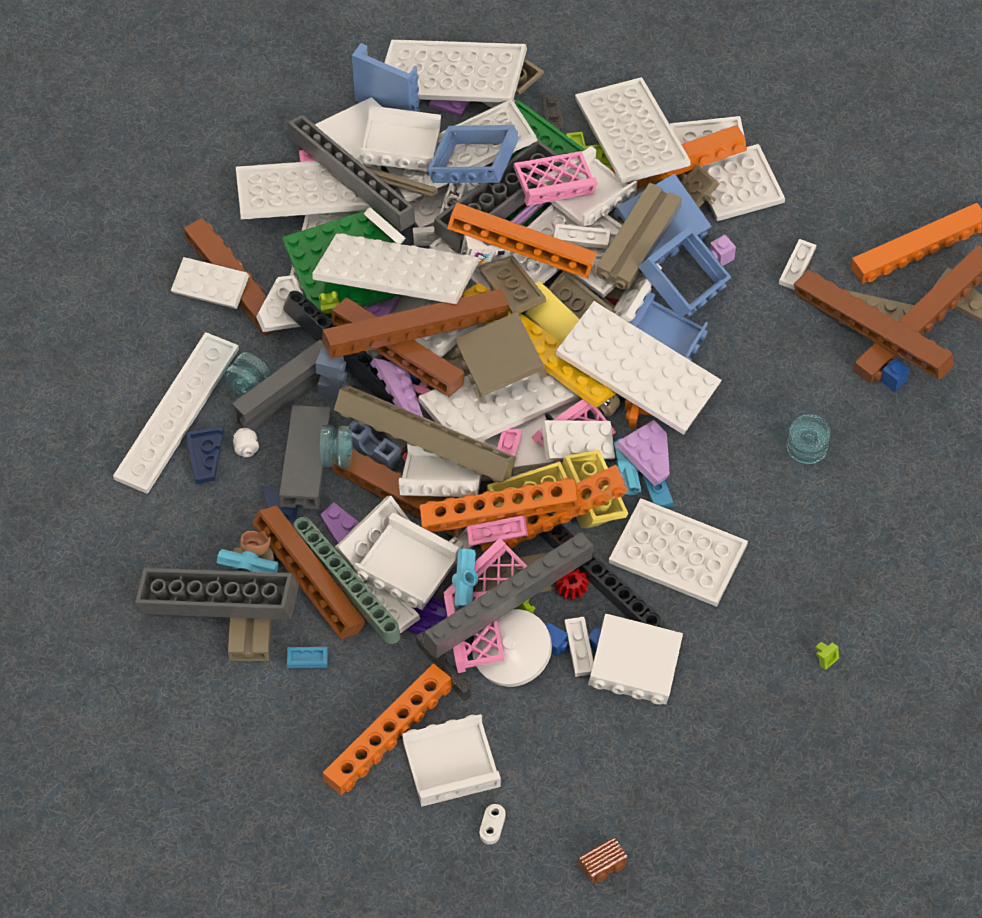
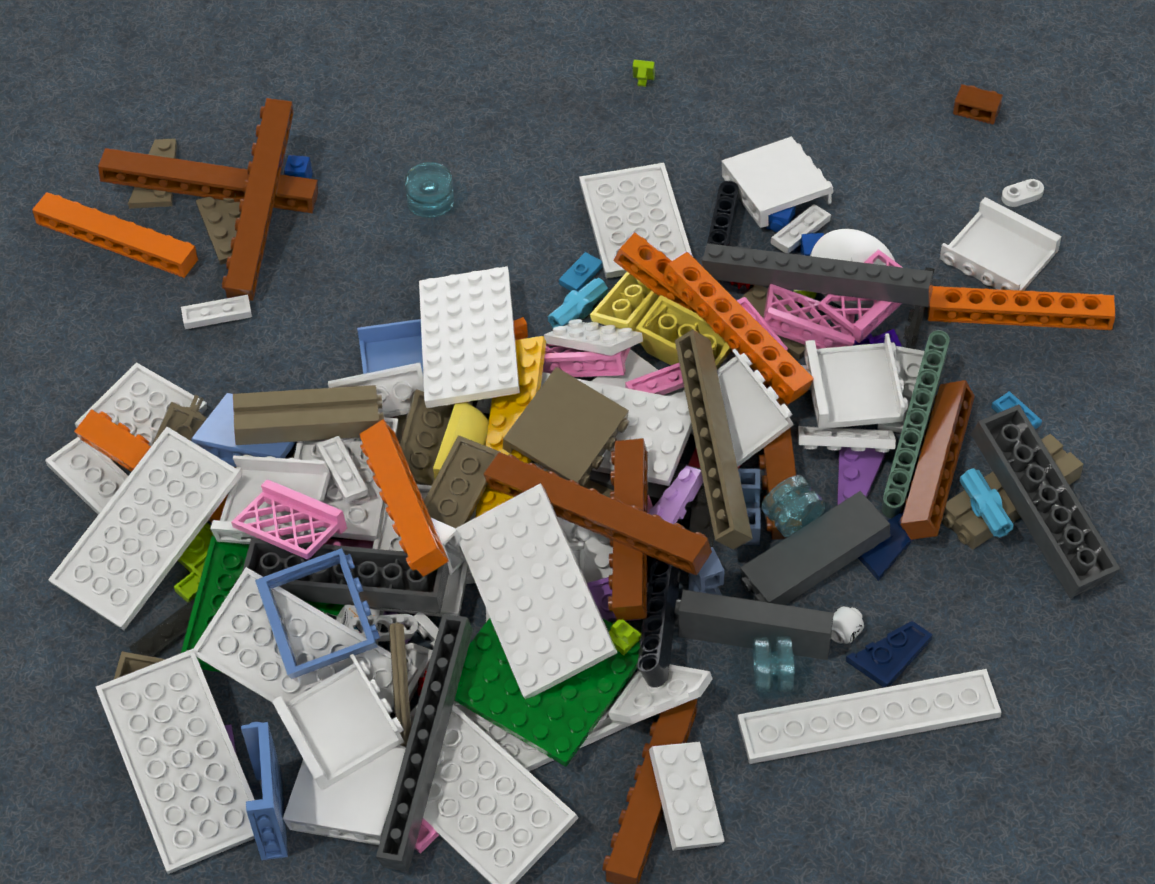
camera: 125 degrees left, 5 degrees down
nougat hair [240,531,271,556] -> none
white beam [363,207,406,244] -> none
medium azure piece [452,548,478,610] -> none
lavender plate [615,420,670,486] -> none
medium blue window [638,226,731,319] -> none
lavender brick [710,235,736,266] -> none

